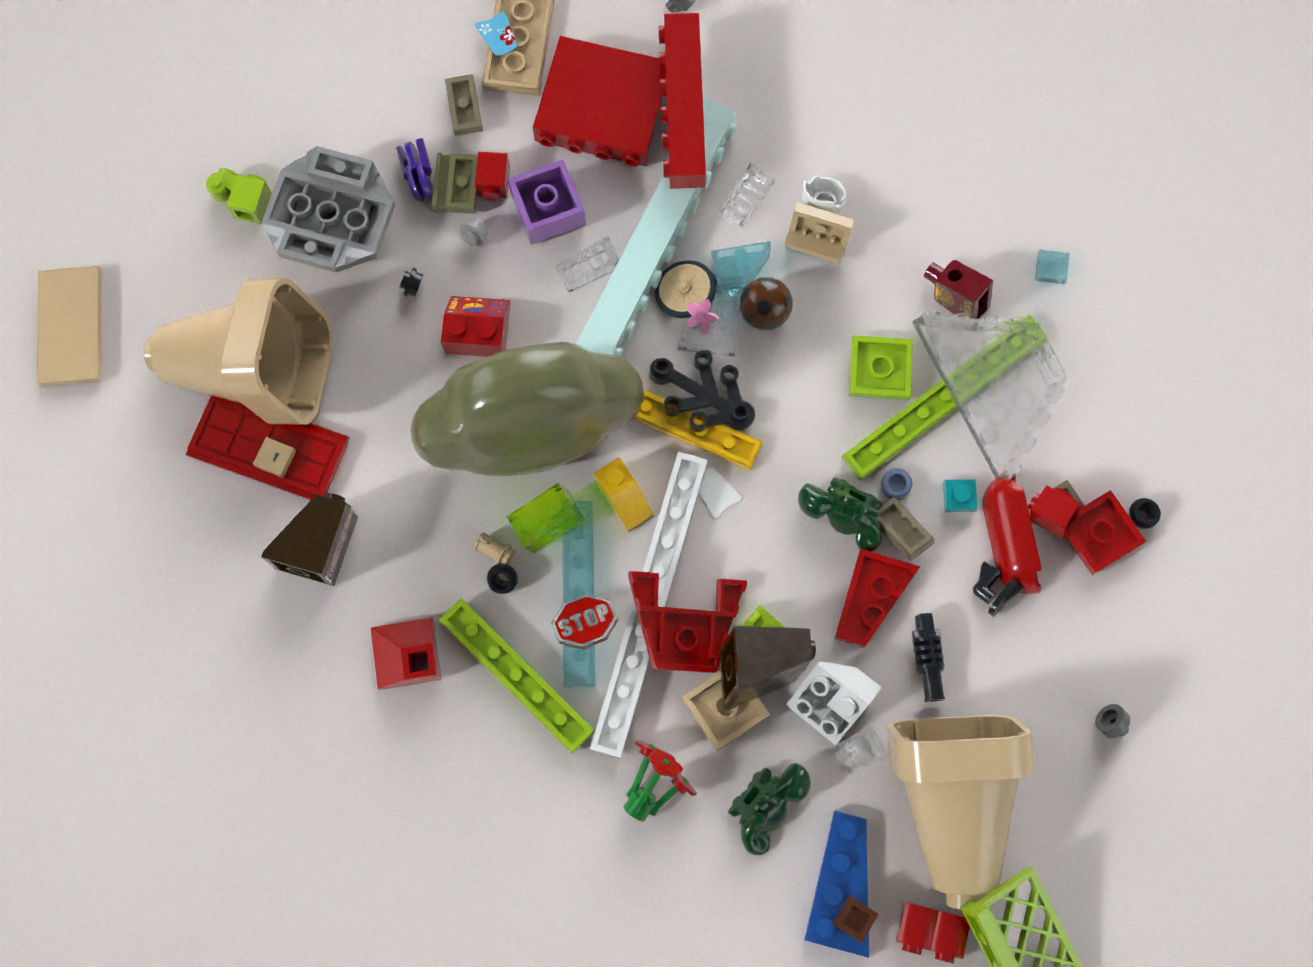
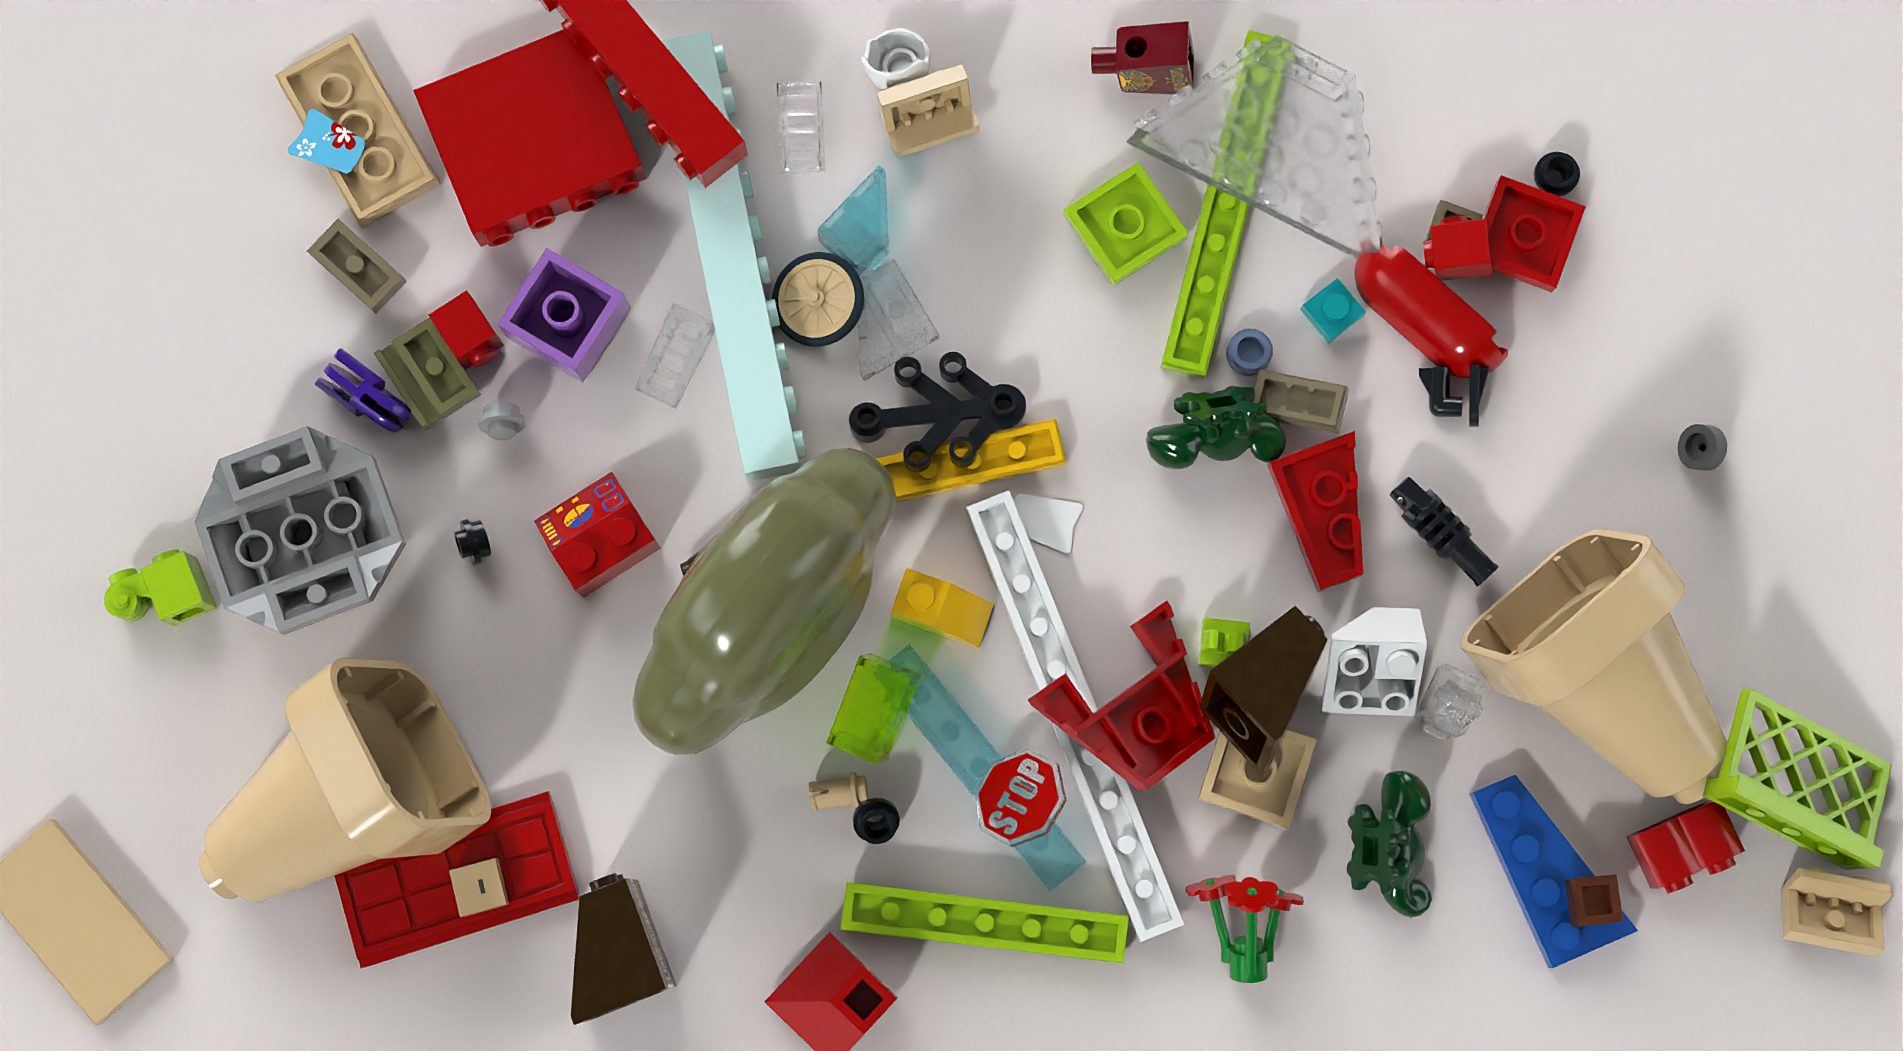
camera: 40 degrees left, 5 degrees up
bright pink plant [686,299,719,335] -> none
reddish brown piece [739,277,793,330] -> none

